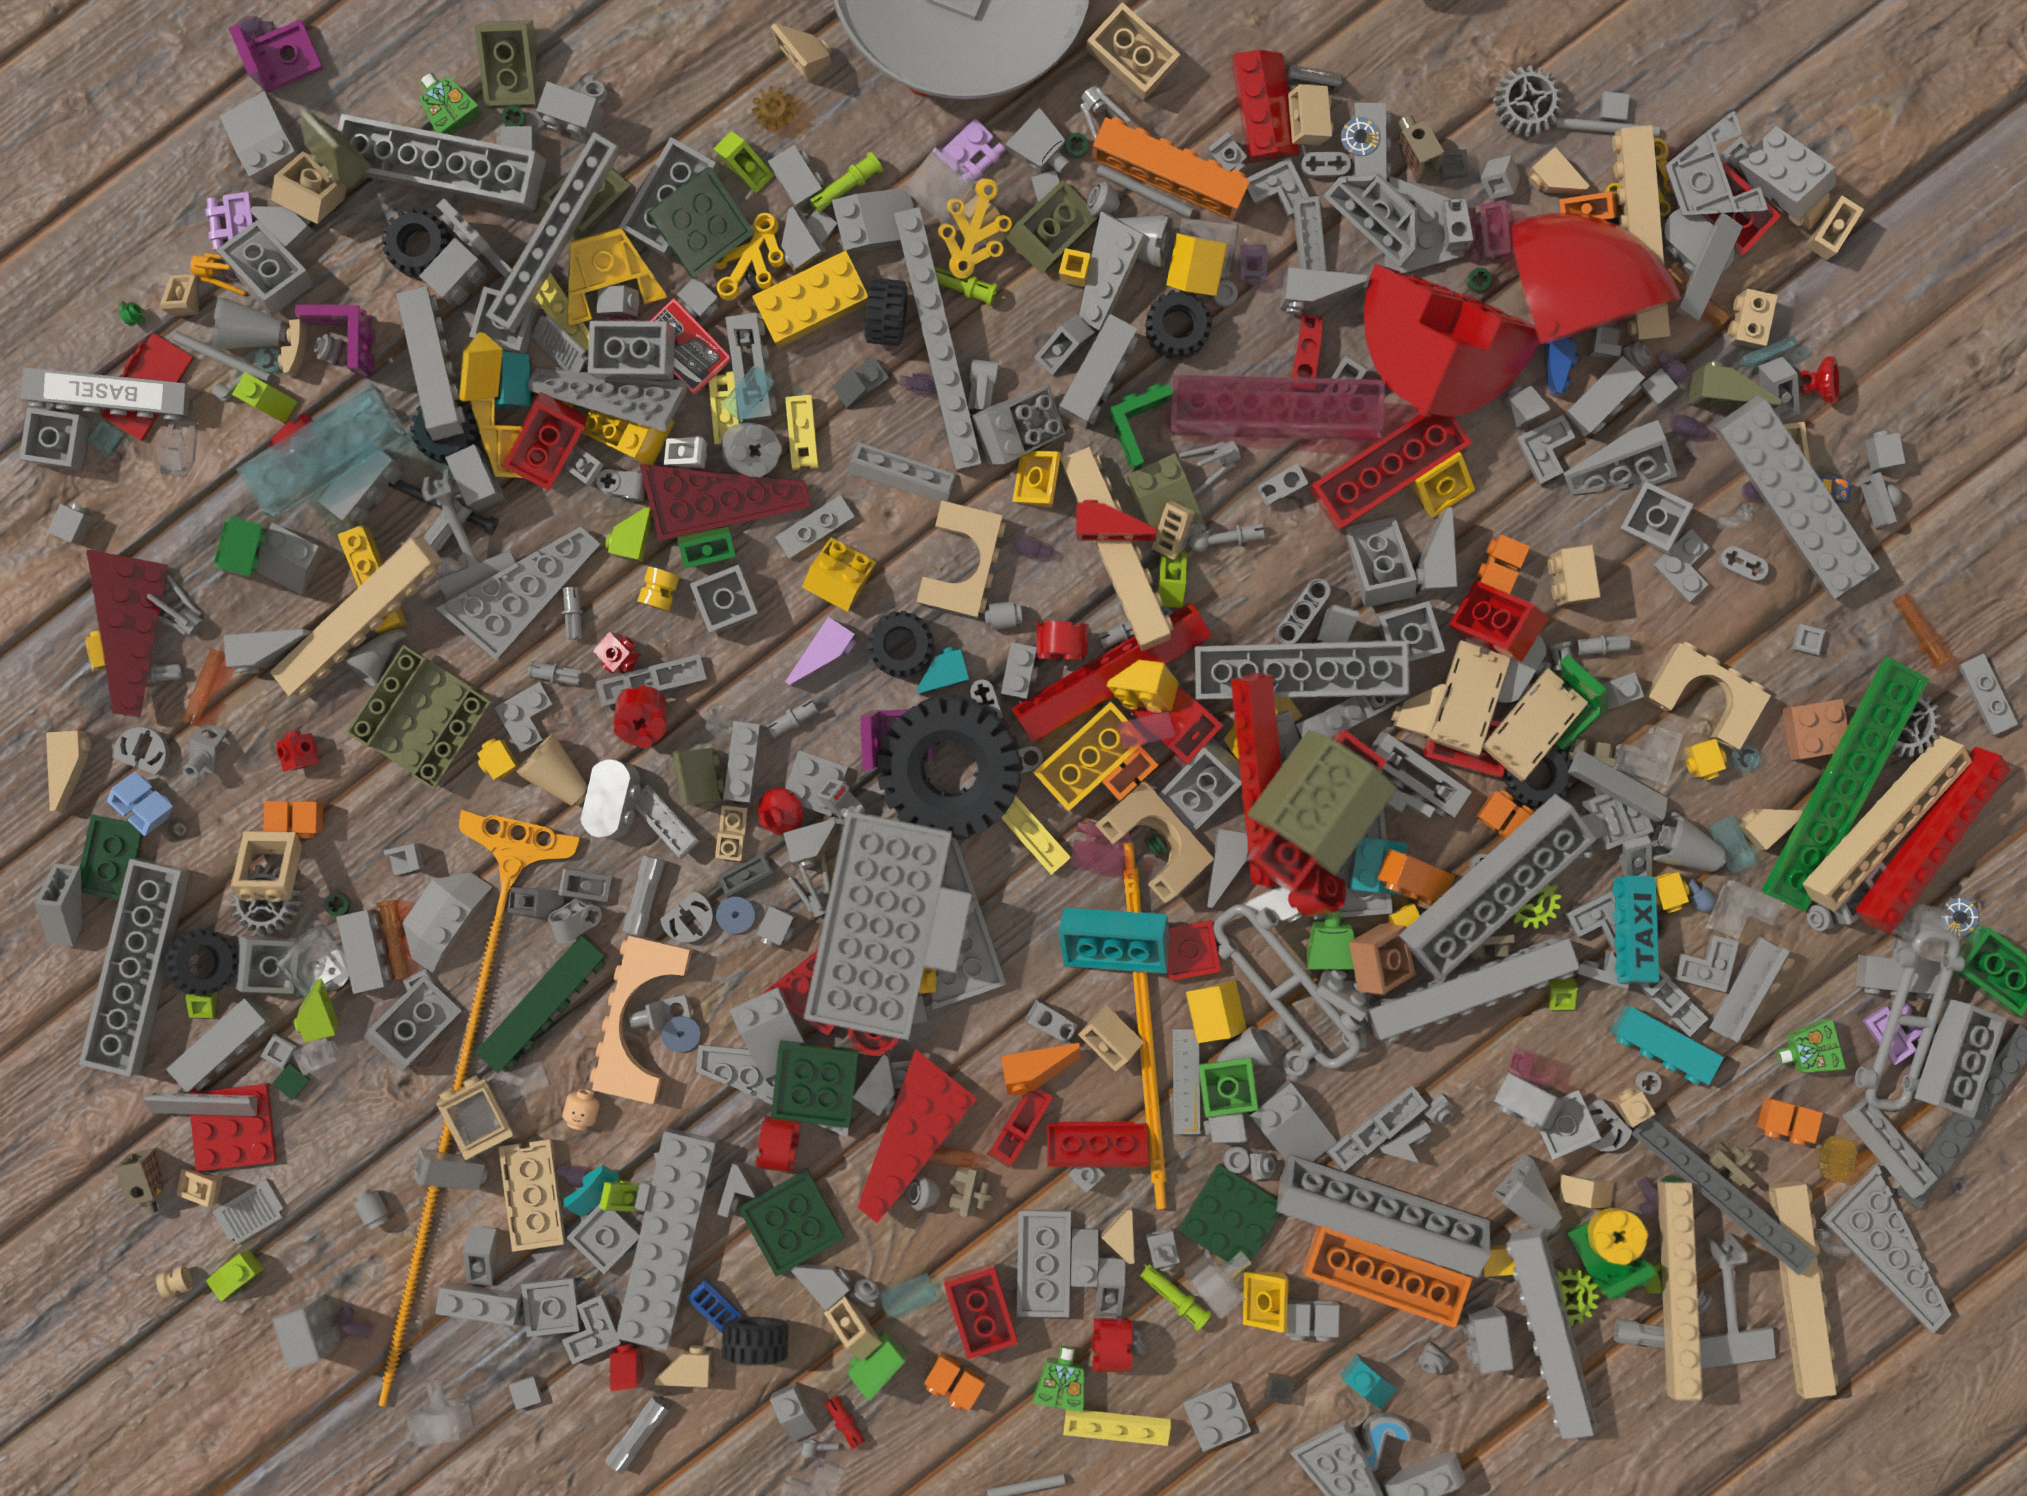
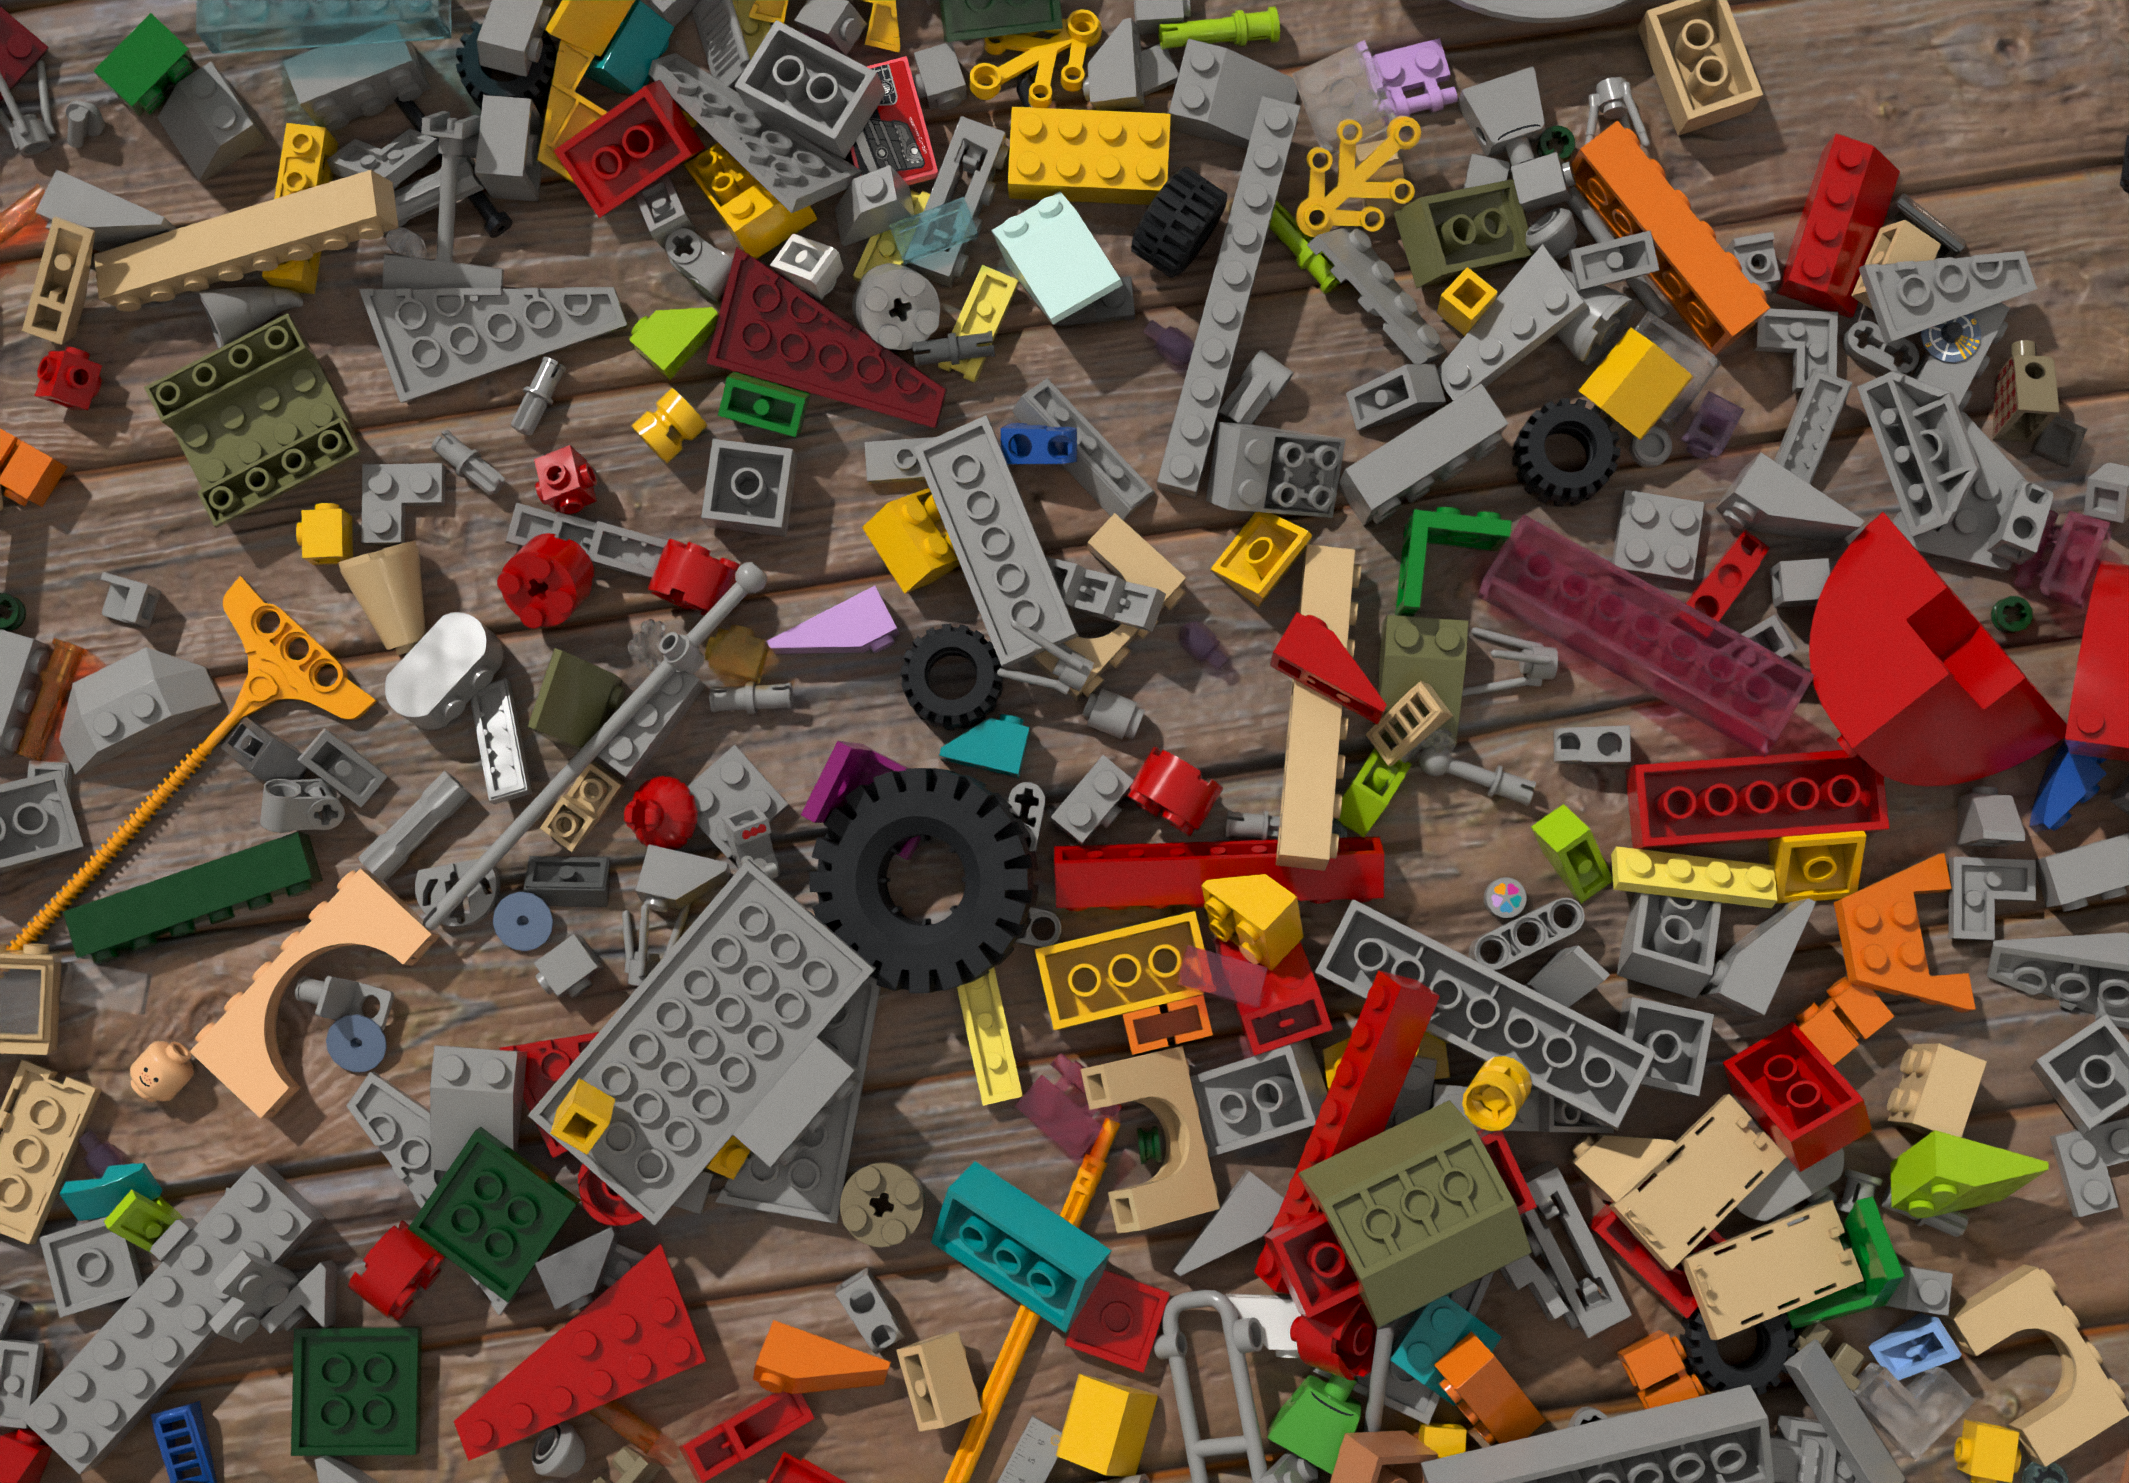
camera: 30 degrees right, 5 degrees down
none -> tan slope [22,216,95,345]
none -> light grey plate [66,100,105,148]
none -> light grey plate [208,1250,299,1343]
none -> light grey plate [327,128,439,189]
none -> light grey bar [423,562,767,931]
none -> yellow brick [550,1078,615,1155]
none -> red brick [647,539,741,616]
none -> clear yellow brick [705,625,770,684]
none -> light grey slope [835,165,916,246]
none -> dark tan brick [840,1161,926,1247]
none -> dark grey pin [912,331,995,367]
none -> light grey plate [913,415,1079,668]
none -> light aqua slope [992,191,1123,325]
none -> light grey plant [997,621,1094,695]
none -> blue leg [1000,423,1077,464]
none -> light grey slope [1047,557,1166,632]
none -> light grey wing [1307,226,1446,364]
none -> light grey bar [1363,1325,1394,1432]
none -> yellow wheel [1462,1056,1532,1131]
none -> light grey tile [1484,877,1527,919]
none -> light grey brick [1511,152,1576,213]
none -> lime slope [1531,804,1613,904]
none -> light grey slope [1568,230,1659,291]
none -> light grey plate [1611,490,1704,583]
none -> light yellow plate [1611,846,1778,909]
none -> light grey brick [1770,558,1833,608]
none -> orange wing [1834,853,1976,1013]
none -> light grey wing [1858,251,2037,344]
none -> light blue slope [1869,1313,1962,1383]
none -> lime slope [1890,1130,2049,1218]

